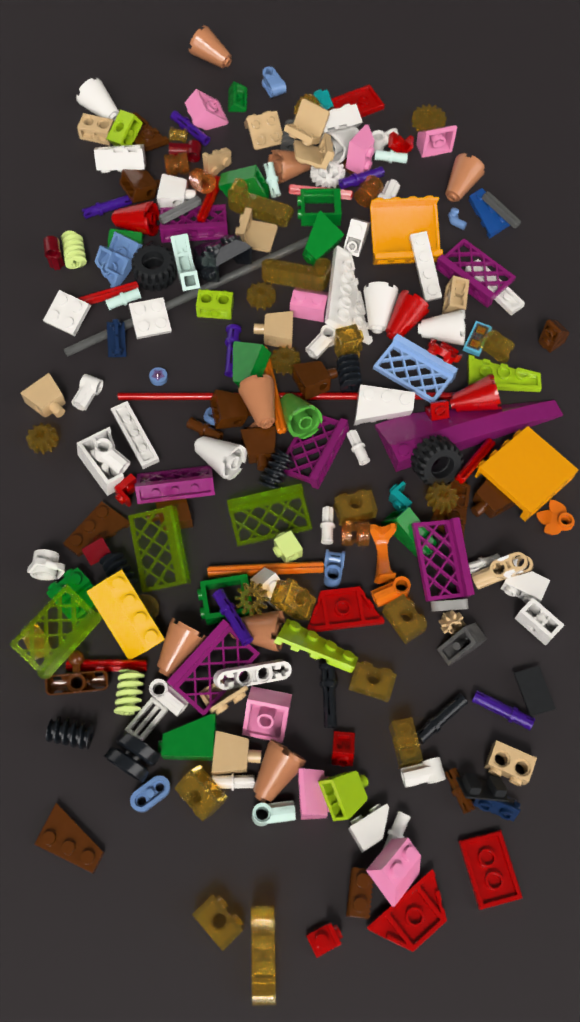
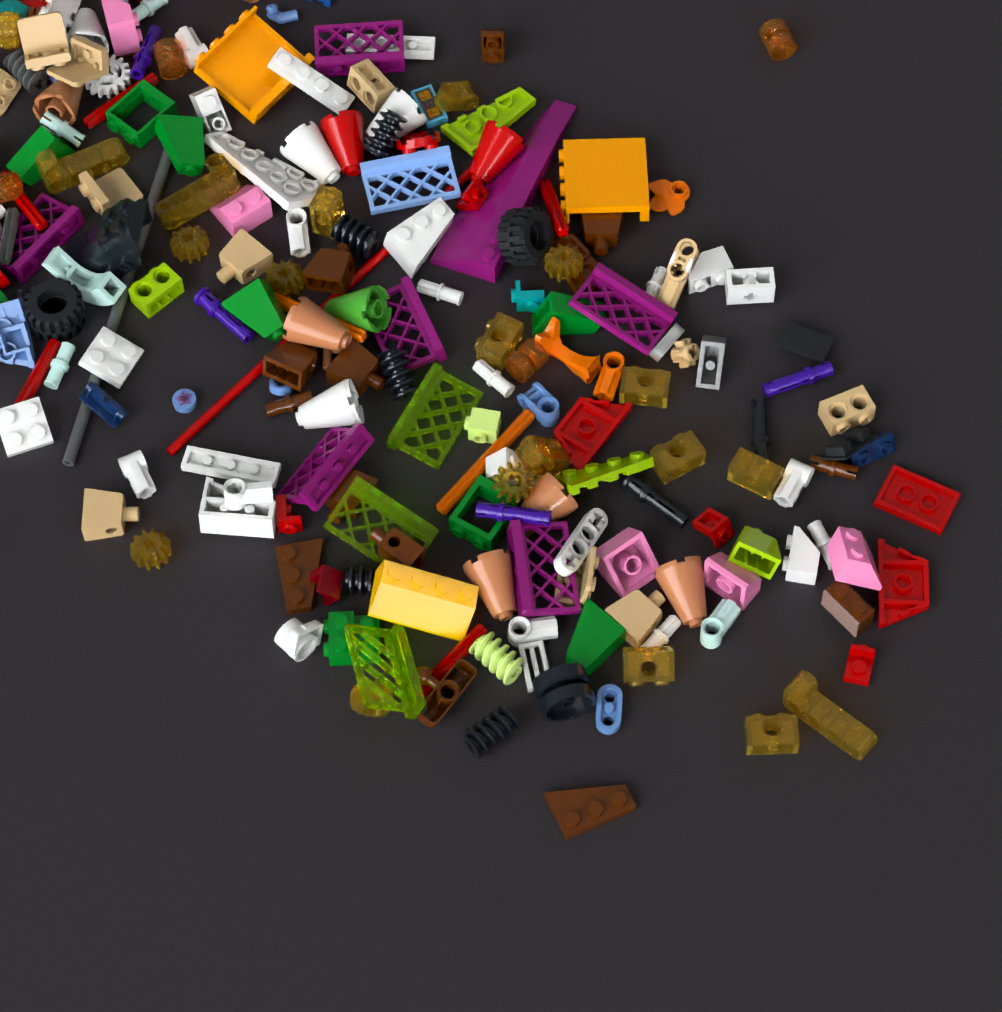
camera: 45 degrees left, 5 degrees down
none -> black piece [362,108,408,158]
none -> reddish brown torso [370,526,425,569]

